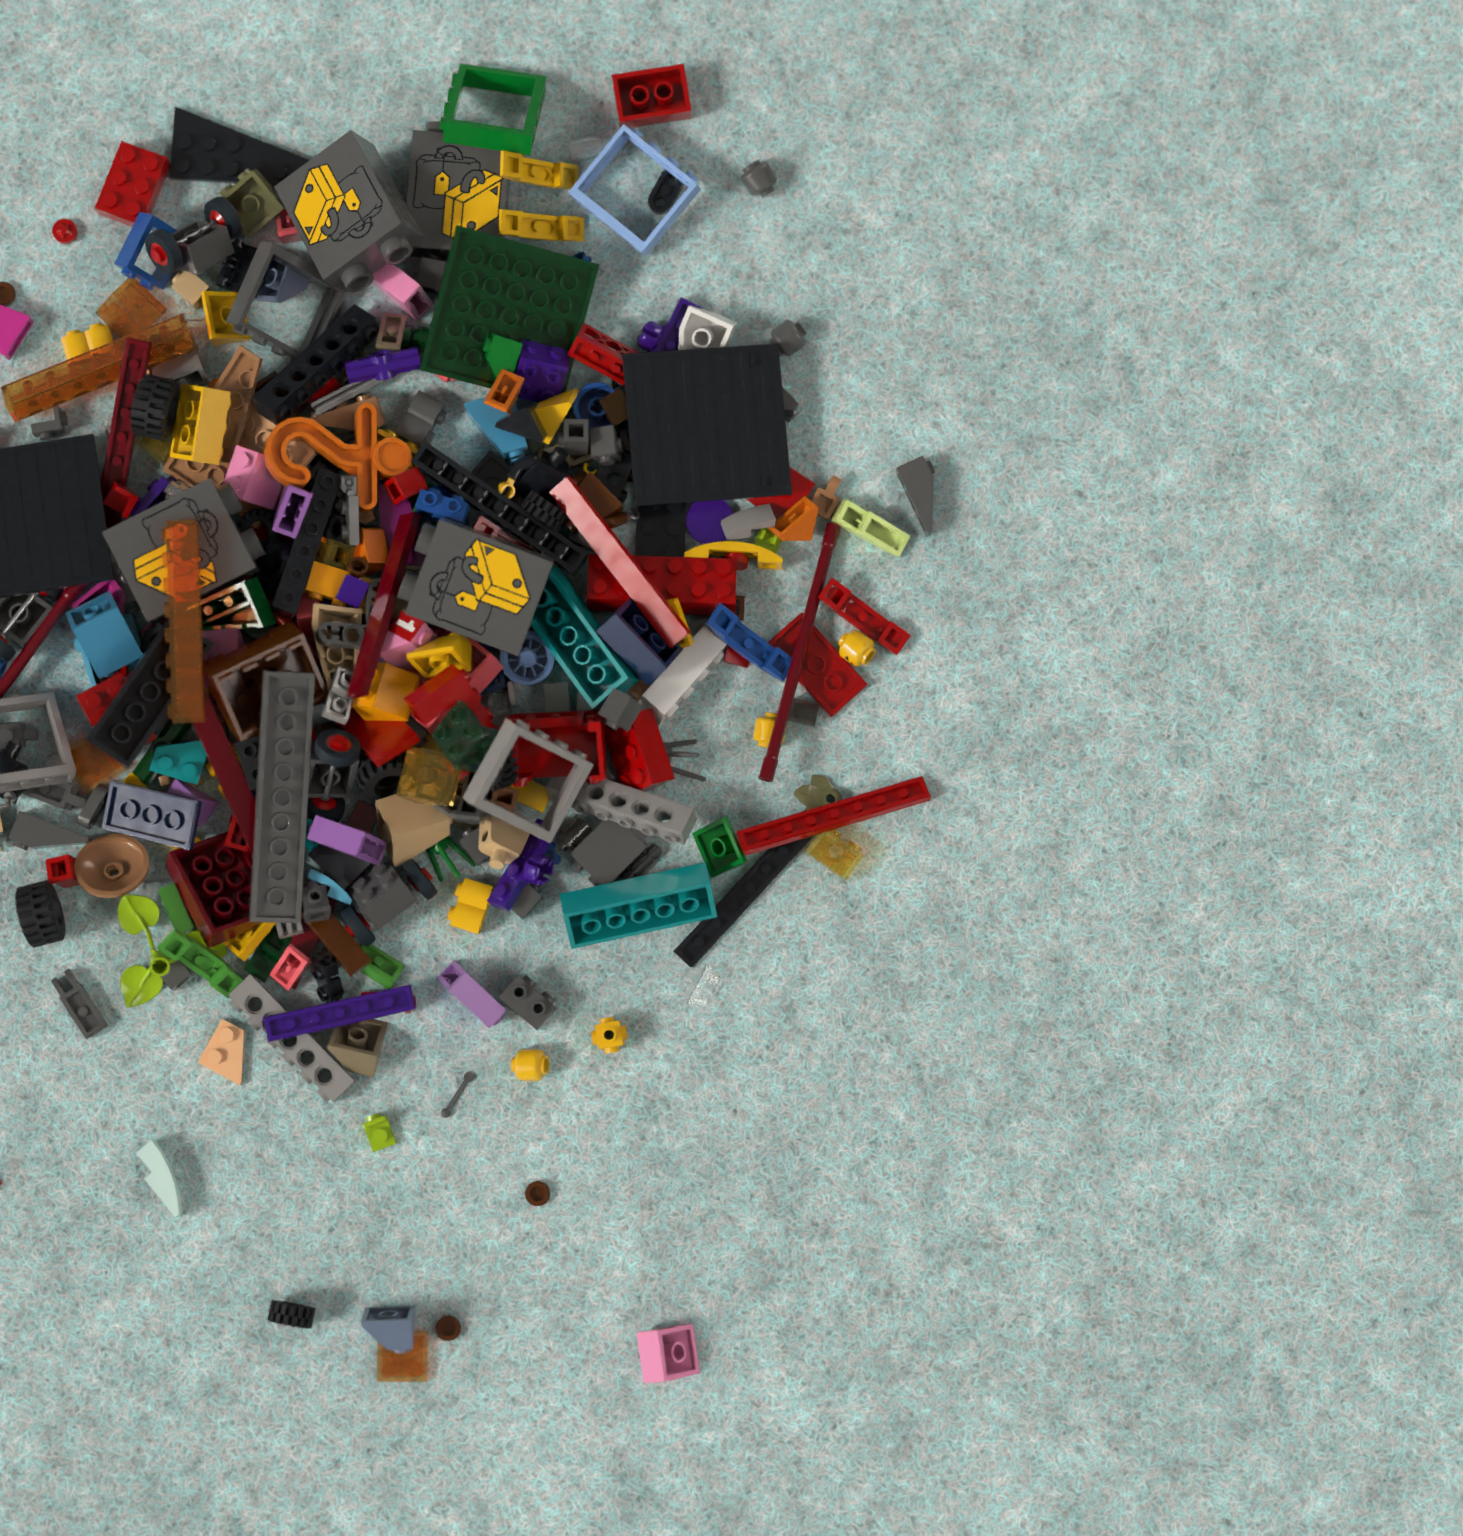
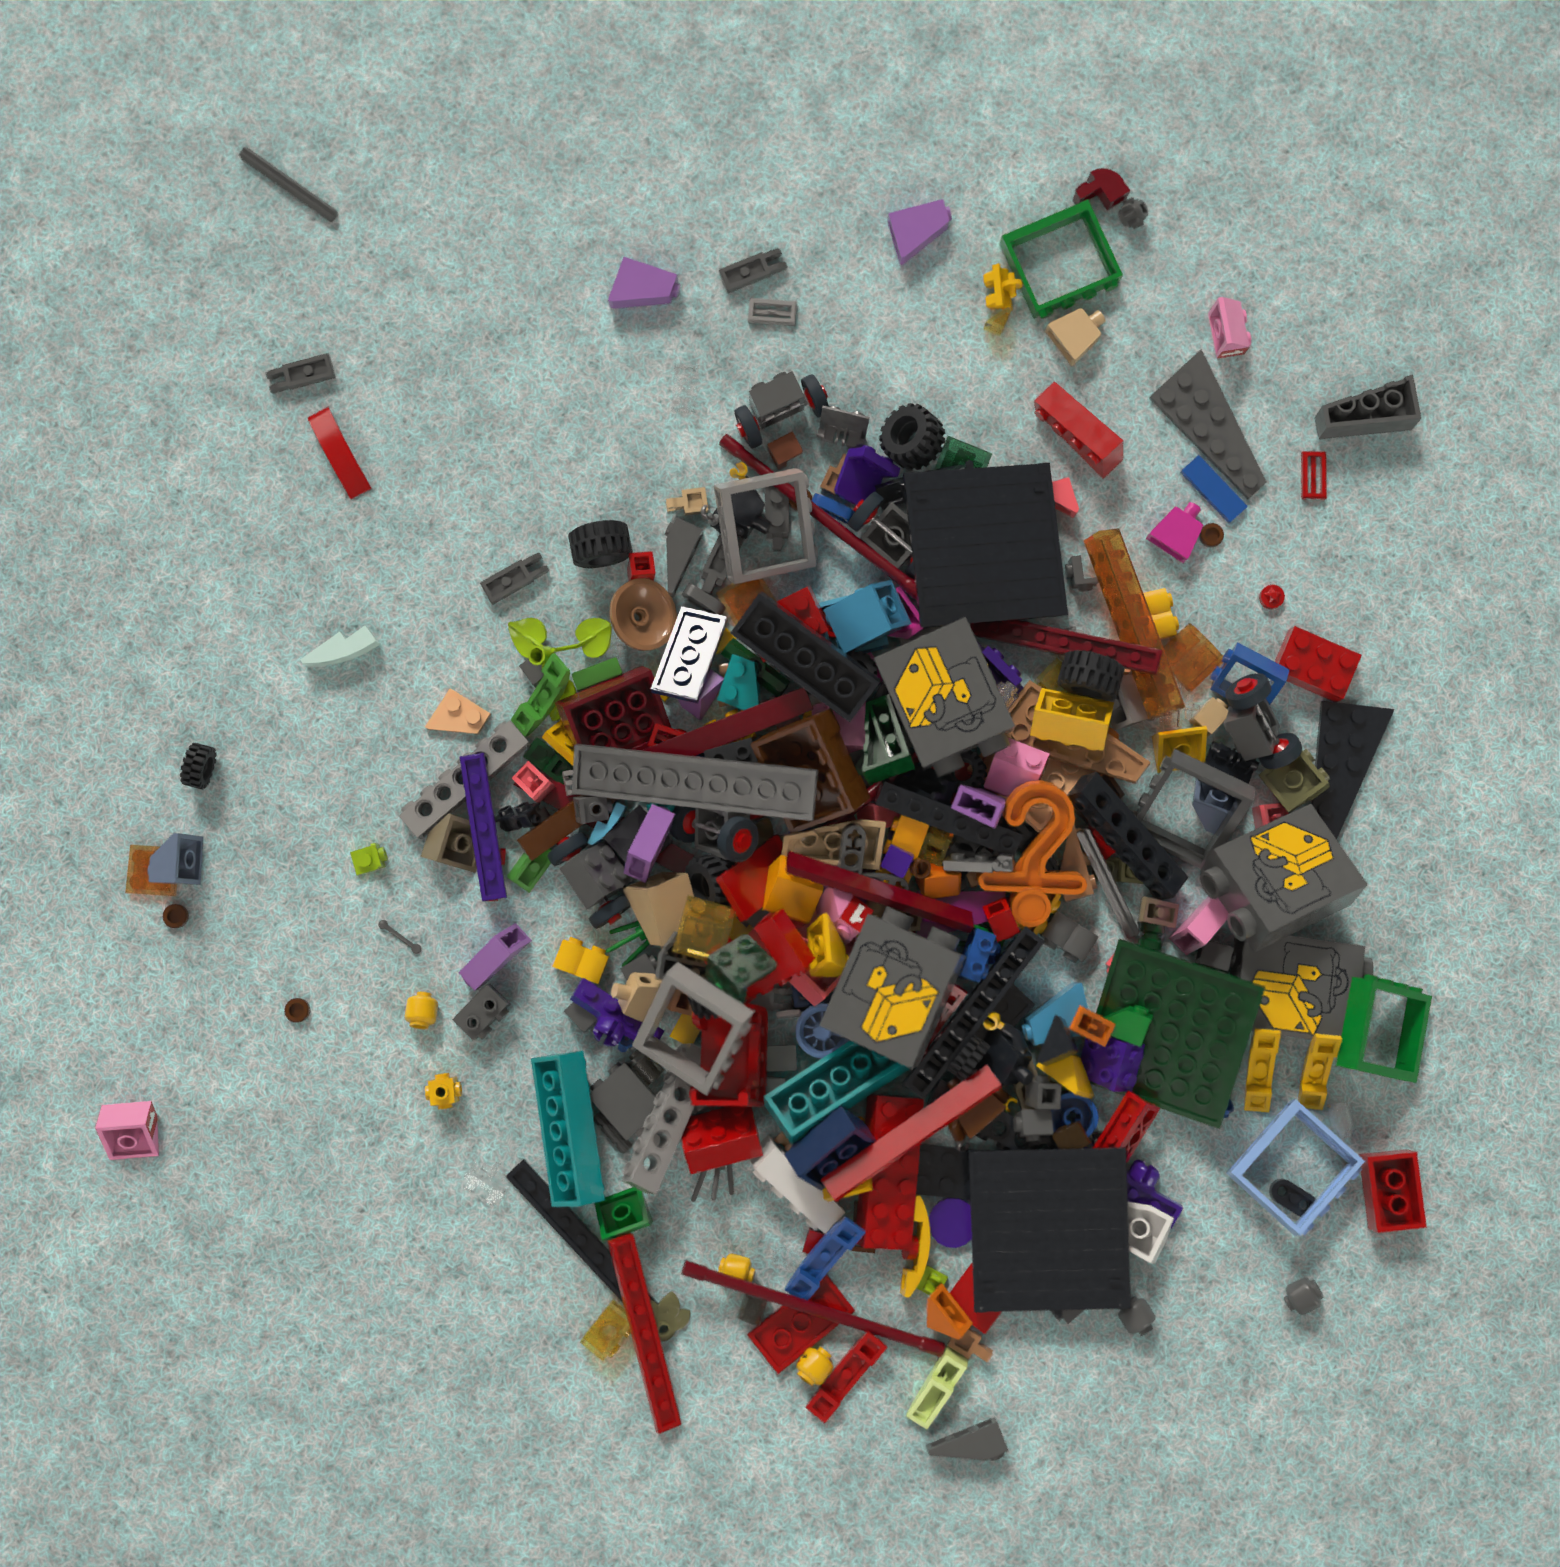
camera: 100 degrees right, 0 degrees up
red panel [103,481,139,519] -> none
clear orange brick [162,520,206,724] -> none
light grey slope [322,666,353,725] -> none
dark purple piece [345,346,421,384] -> none
dark grey brick [598,688,643,732] -> none
light grey slope [721,504,776,540] -> none

